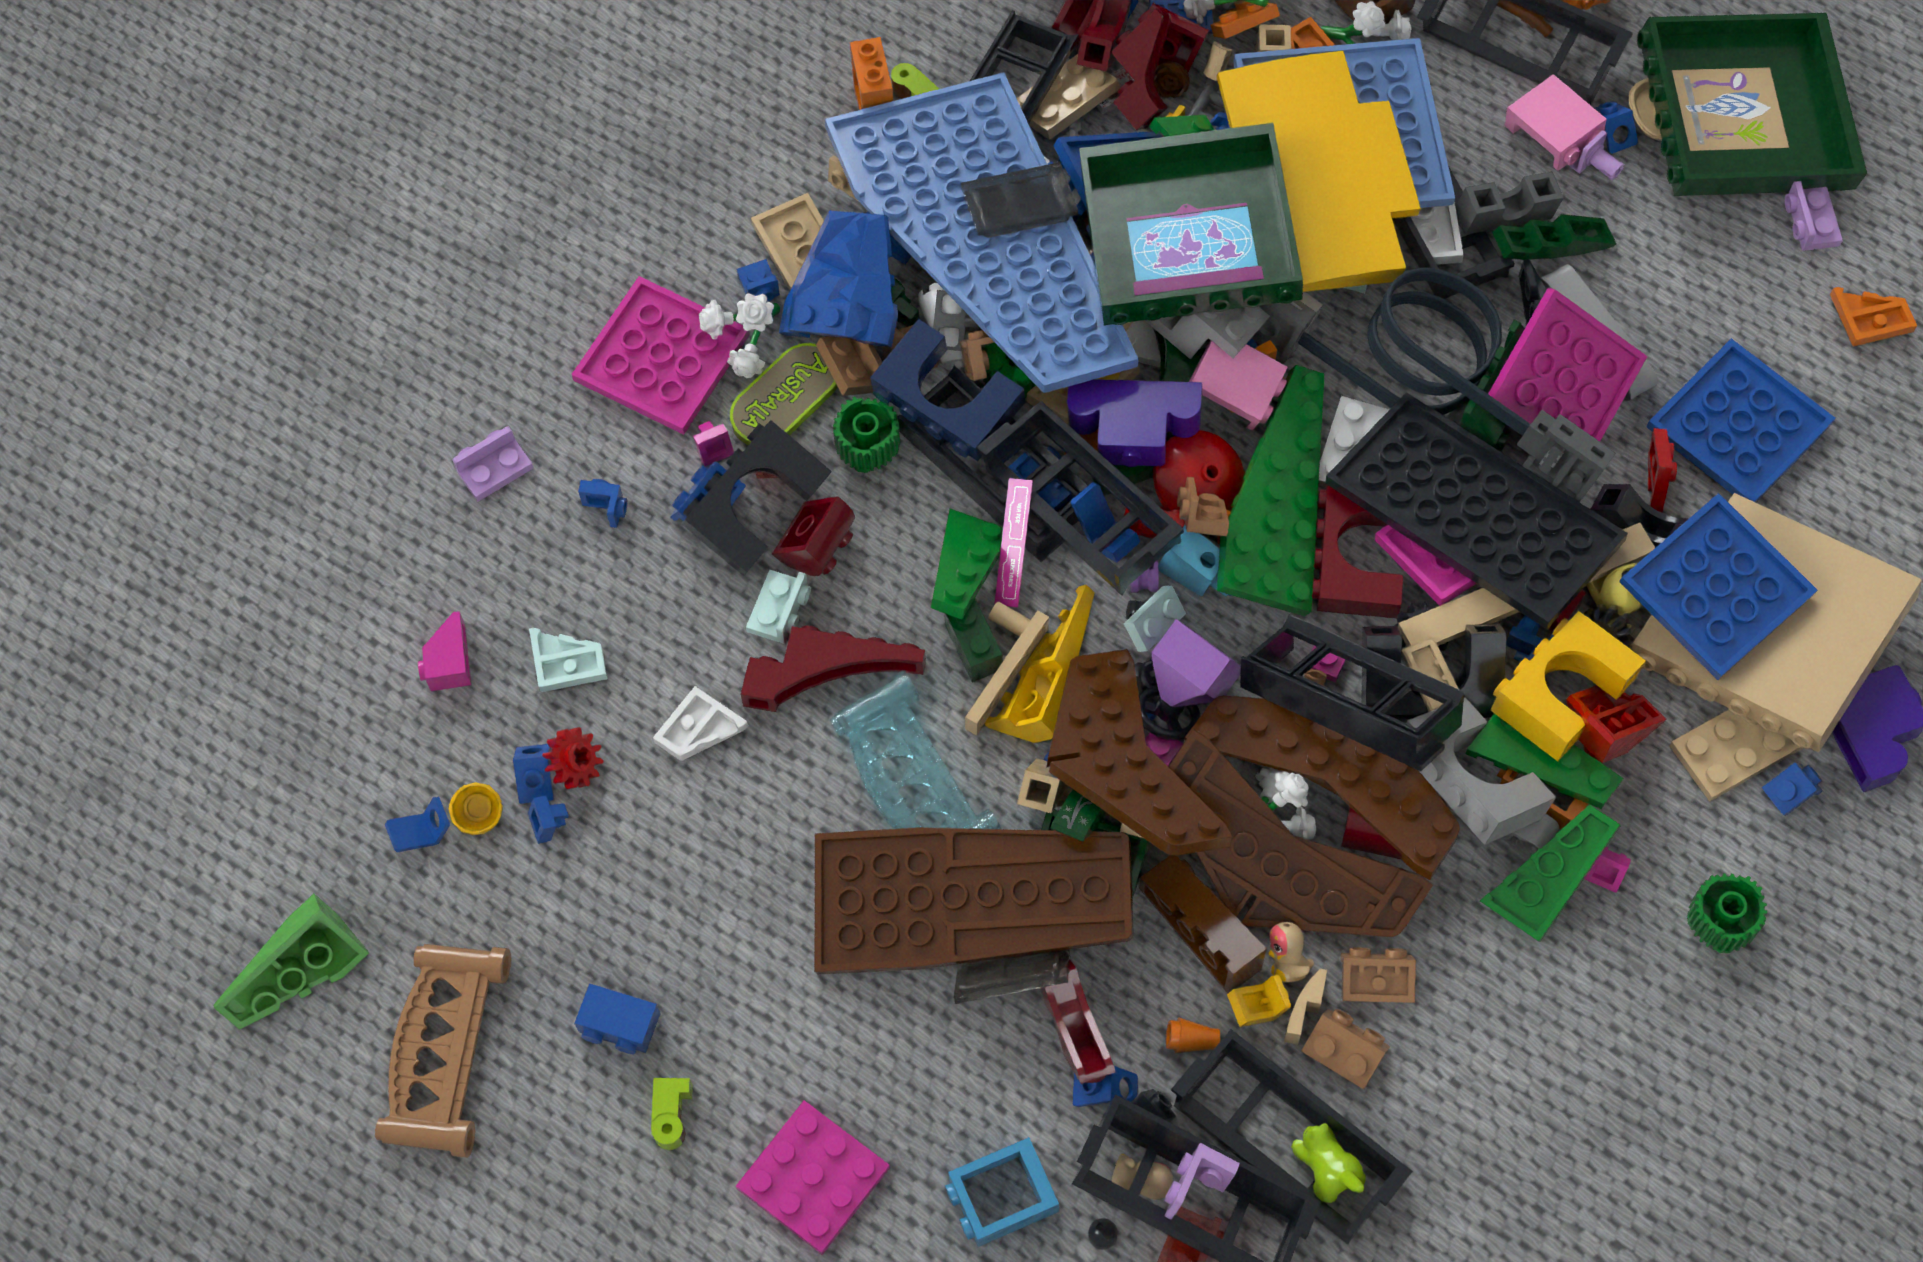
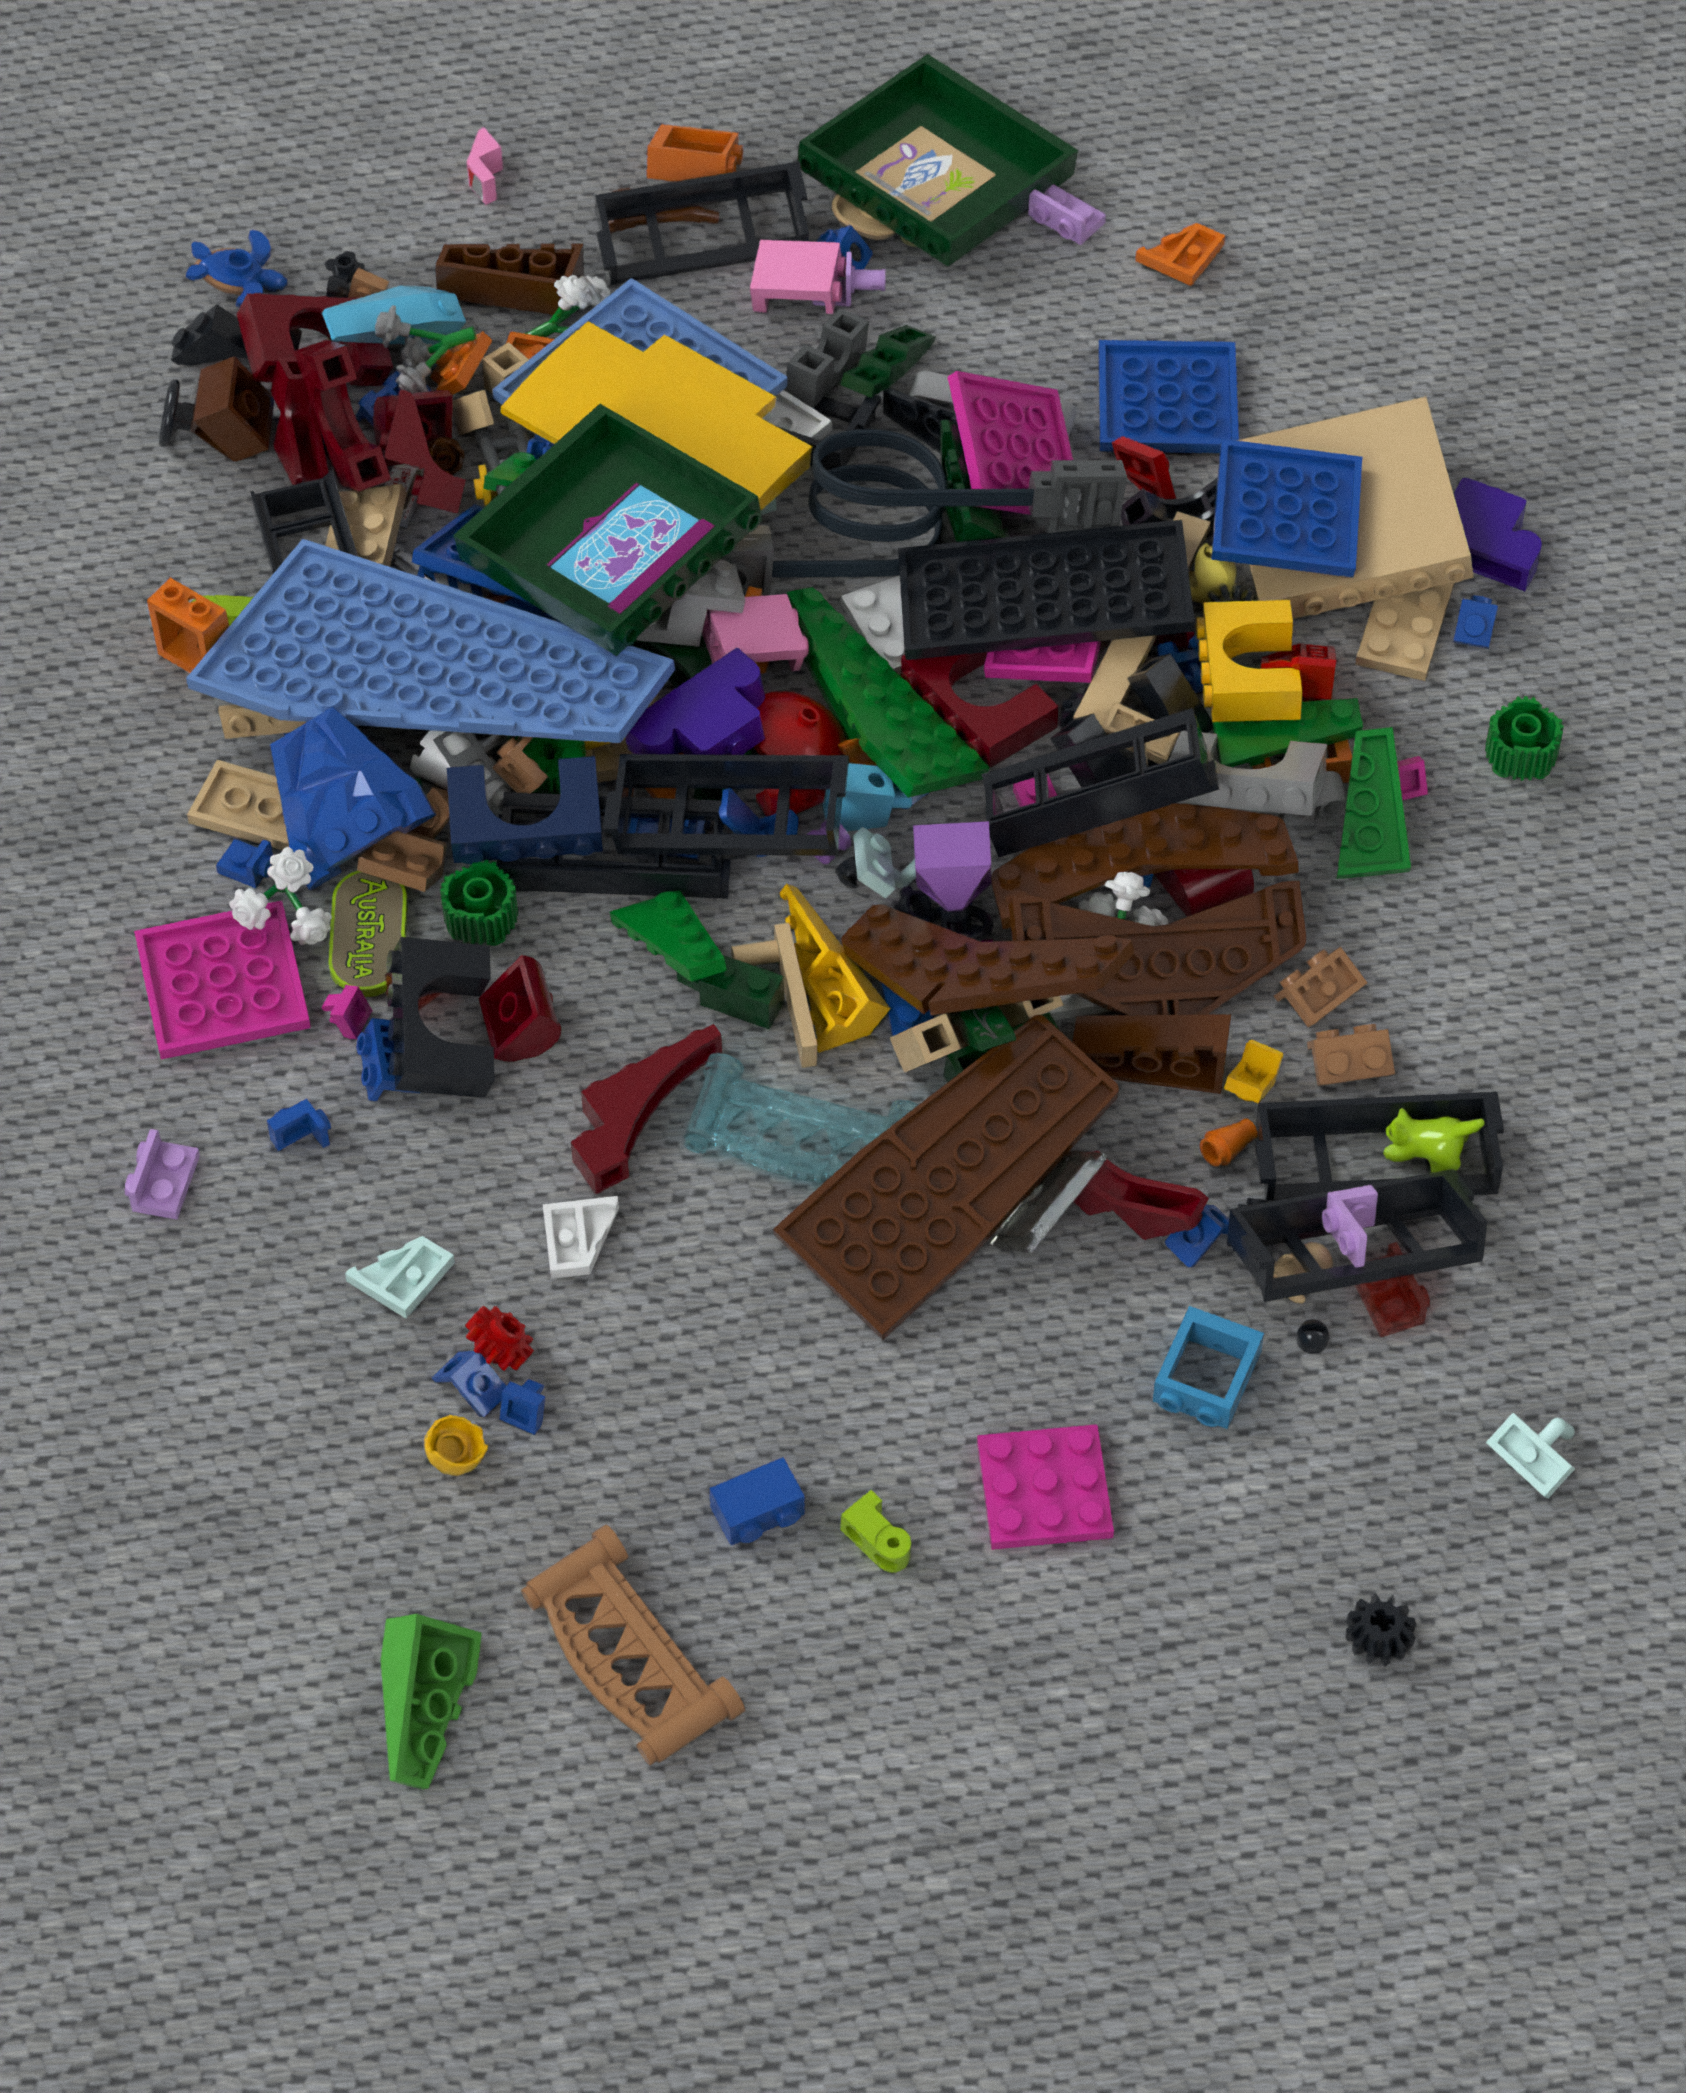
camera: 45 degrees left, 10 degrees down
blue bracket [385,797,450,852] -> none
dark pink slope [418,611,471,691] -> none
light aqua bracket [746,570,811,644] -> none
clear smoke piece [961,162,1078,238] -> none
sticker [994,478,1033,607] -> none
medium nougat bracket [1177,477,1229,536] -> none
tan animal [1269,922,1314,982] -> none
tan slope [1284,969,1327,1045] -> none

